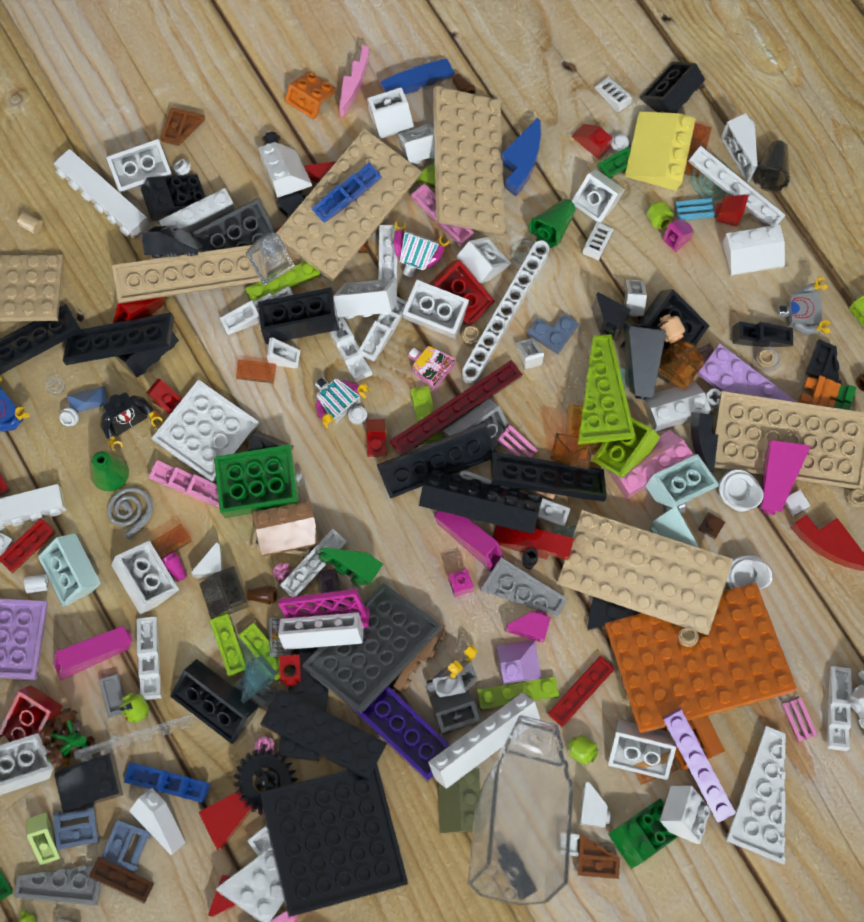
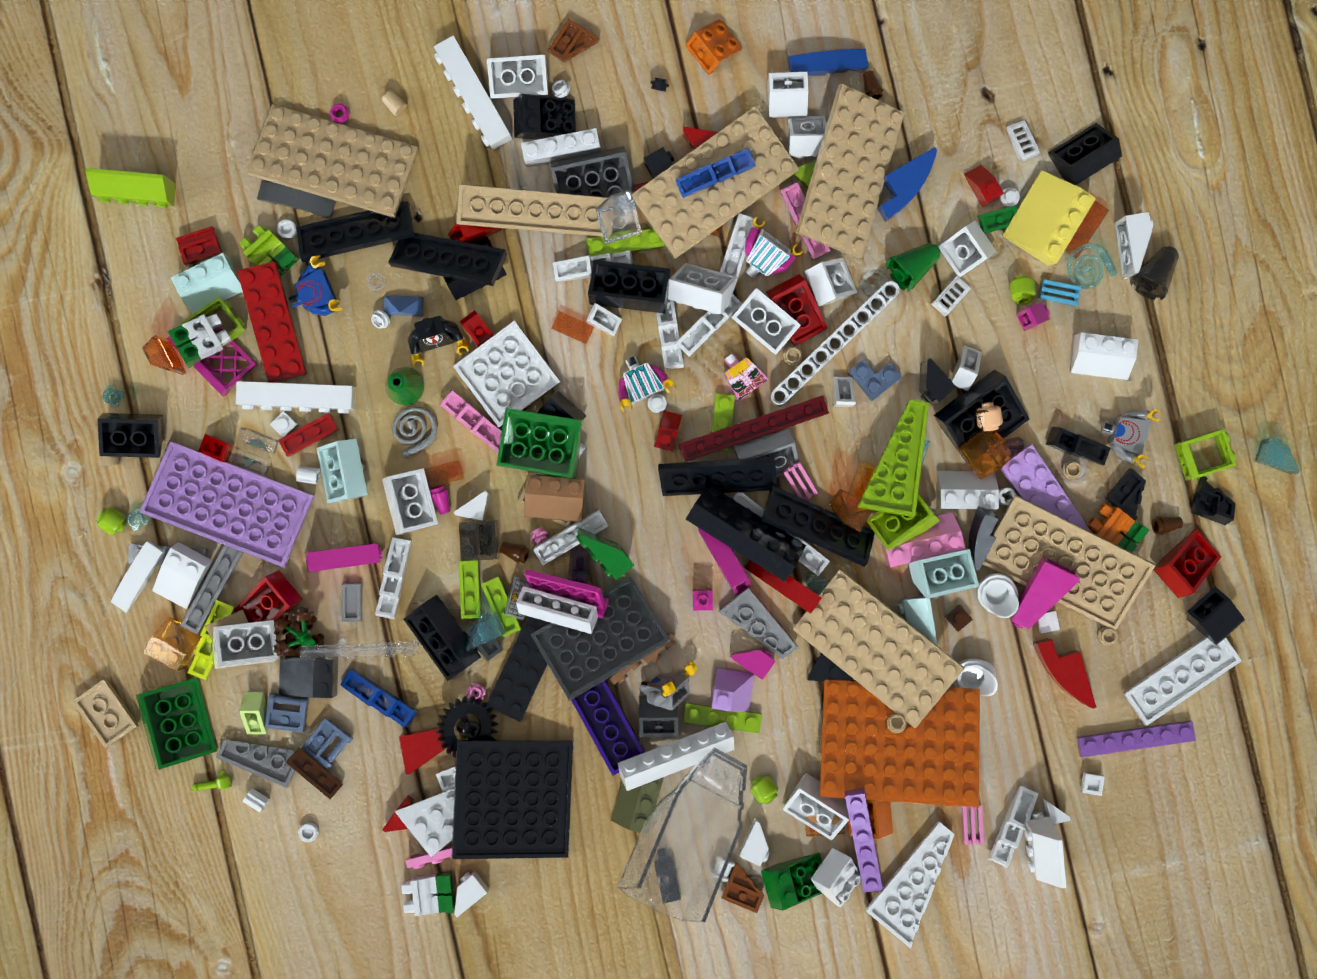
camera: 20 degrees right, 15 degrees up
lime head [119,692,149,724] -> none
white slope [130,788,186,855] -> none
black slope [141,225,211,258] -> none
white slope [258,142,312,198] -> none
black plate [260,688,387,780] -> none
red brick [279,655,302,686] -> none
bright pink slope [340,46,370,117] -> none
black pin [522,548,538,569] -> none
red tile [547,656,615,728] -> none
black slope [623,323,666,400] -> none
white plate [688,146,785,226] -> none
red slope [715,194,749,227] -> none

